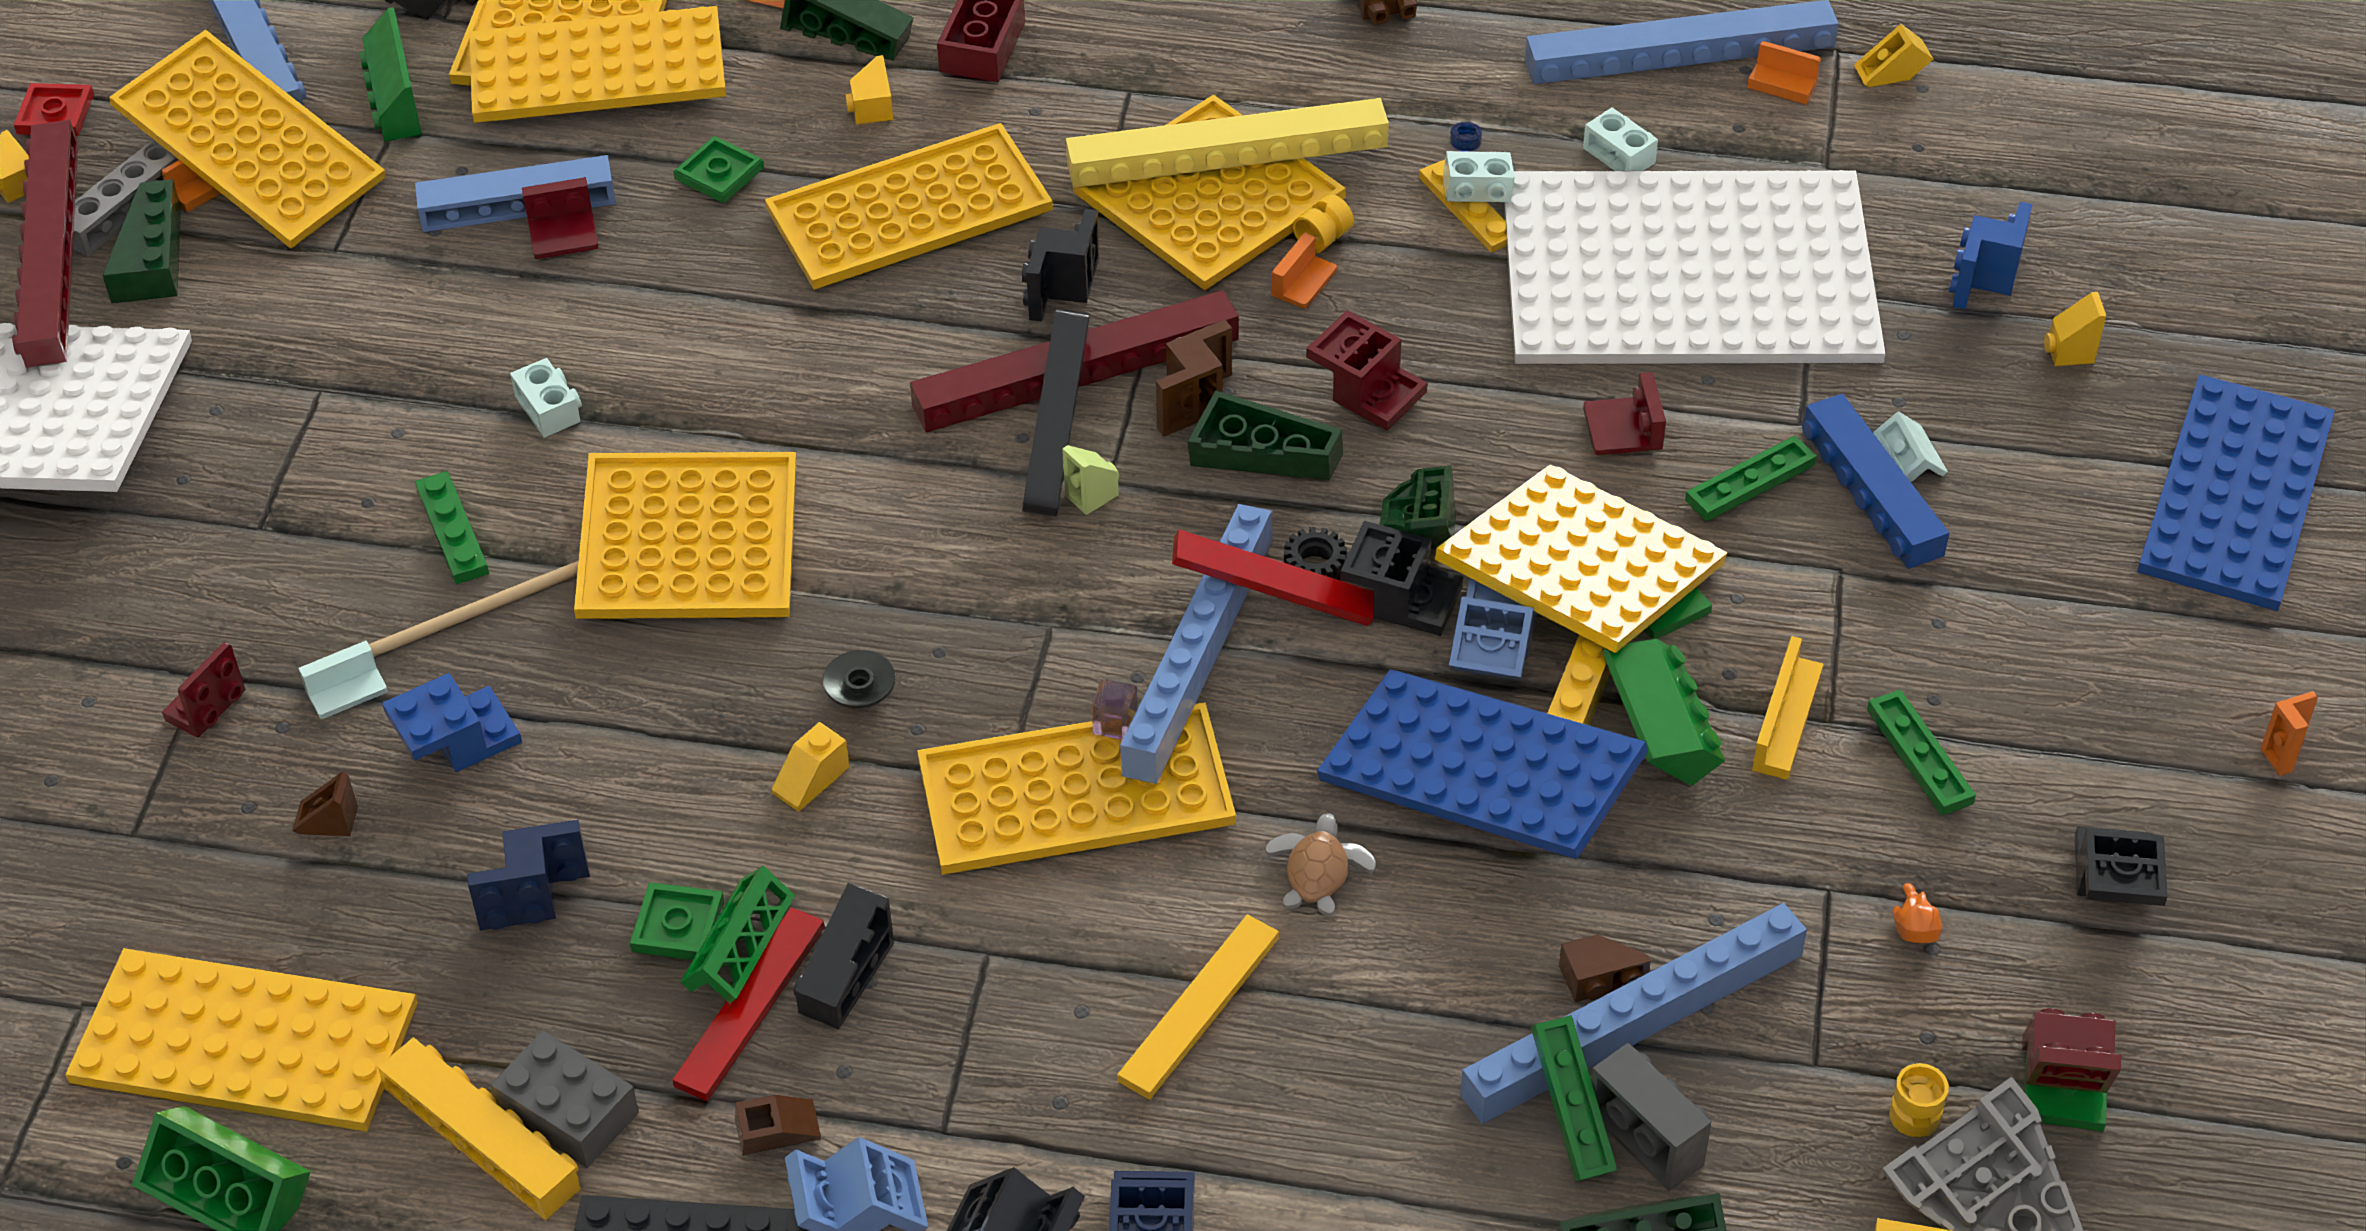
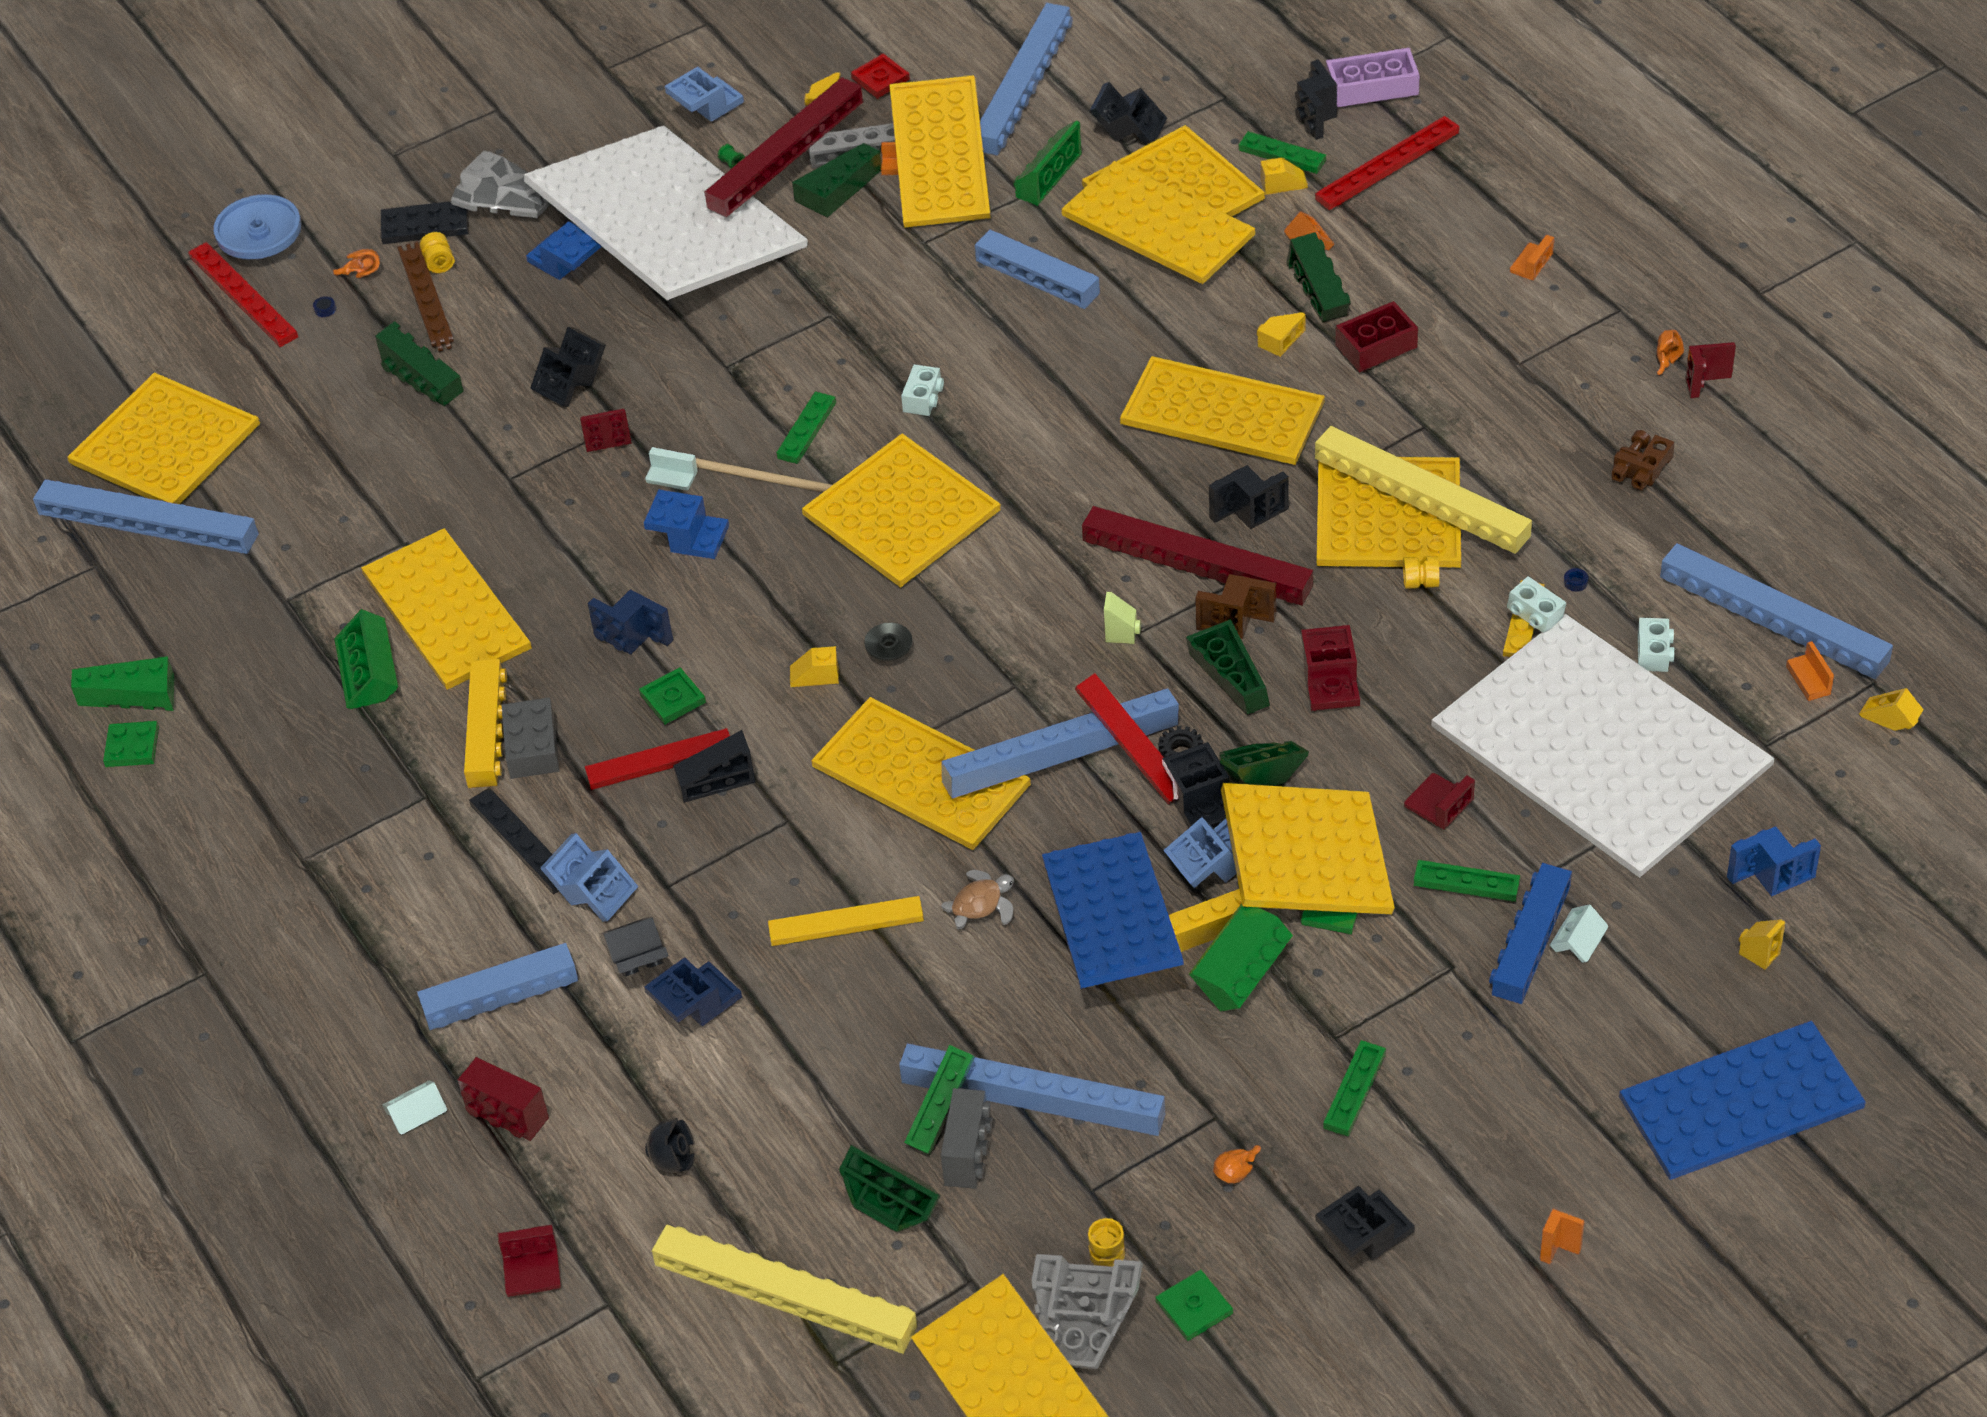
camera: 50 degrees right, 0 degrees up
reddish brown slope [292,771,358,837] -> none
dark red bracket [522,177,599,259] -> none
green plate [673,136,764,204] -> none
green fence [680,866,795,1003] -> none
reddish brown slope [735,1095,821,1155] -> none
black beam [1022,309,1090,517] -> none
brick [1092,679,1138,740] -> none
orange panel [1271,232,1337,309] -> none
reddish brown slope [1559,934,1651,1002] -> none
yellow fence [1752,636,1823,780] -> none
dark red bracket [2022,1008,2121,1093] -> none
none -> black bracket [530,327,606,407]

